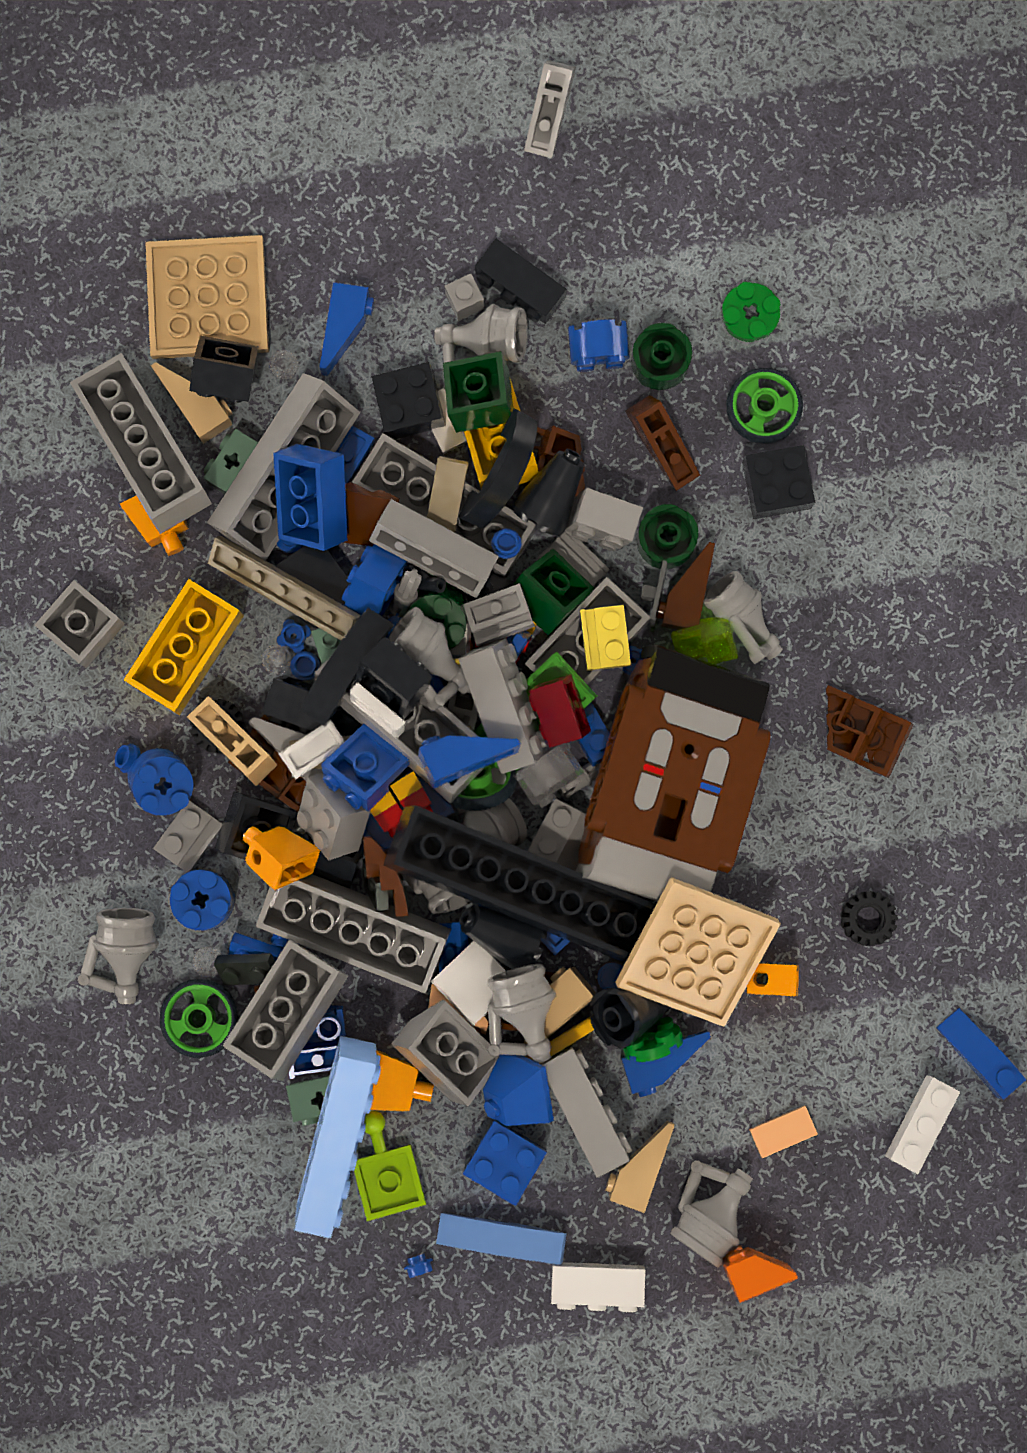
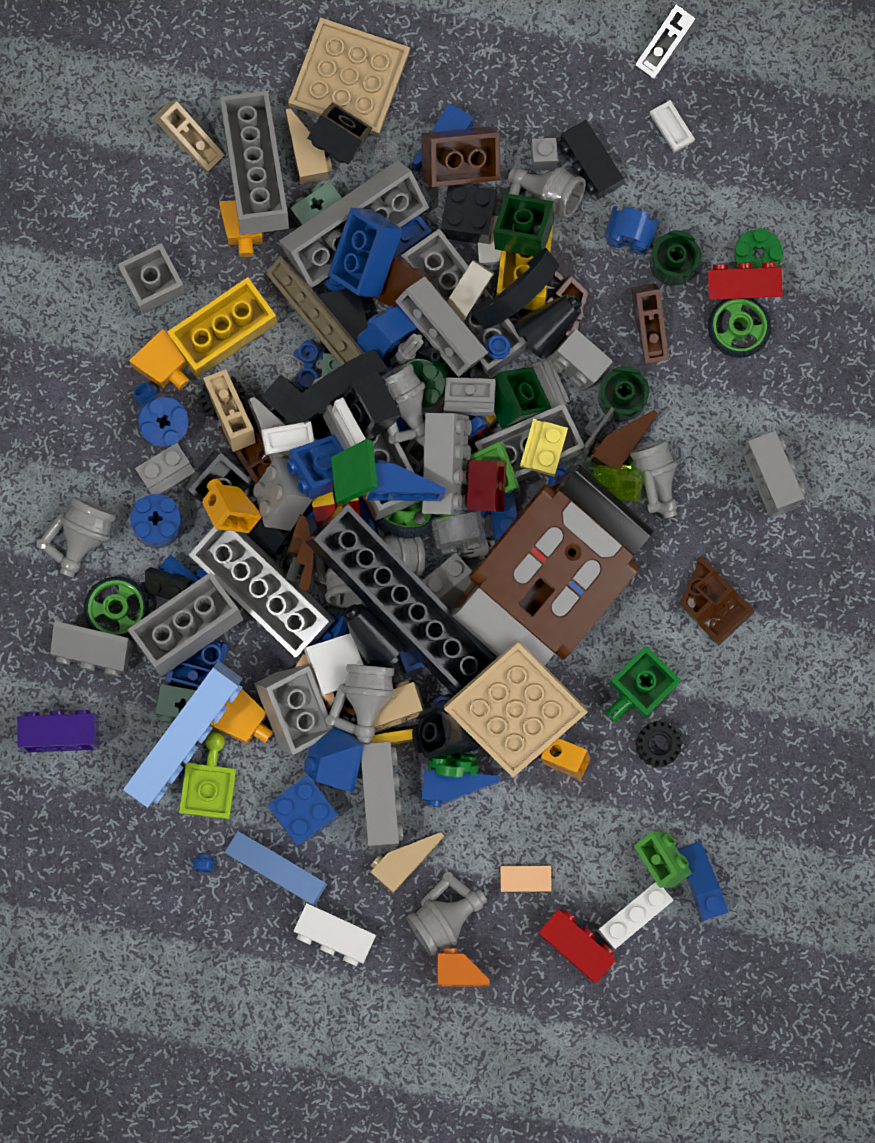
camera: 15 degrees right, 5 degrees down
black brick [742,445,815,520] -> none
none -> dark purple brick [17,710,99,753]
none -> light grey slope [50,621,133,677]
none -> light orange torso [129,329,190,390]
none -> tan slope [152,101,225,172]
none -> green tile [331,439,378,505]
none -> reddish brown brick [421,127,500,187]
none -> red brick [537,909,616,984]
none -> green brick [604,646,682,724]
none -> bright green brick [634,831,692,888]
none -> white tile [649,100,695,153]
none -> red brick [708,261,782,300]
none -> light grey brick [742,431,806,519]

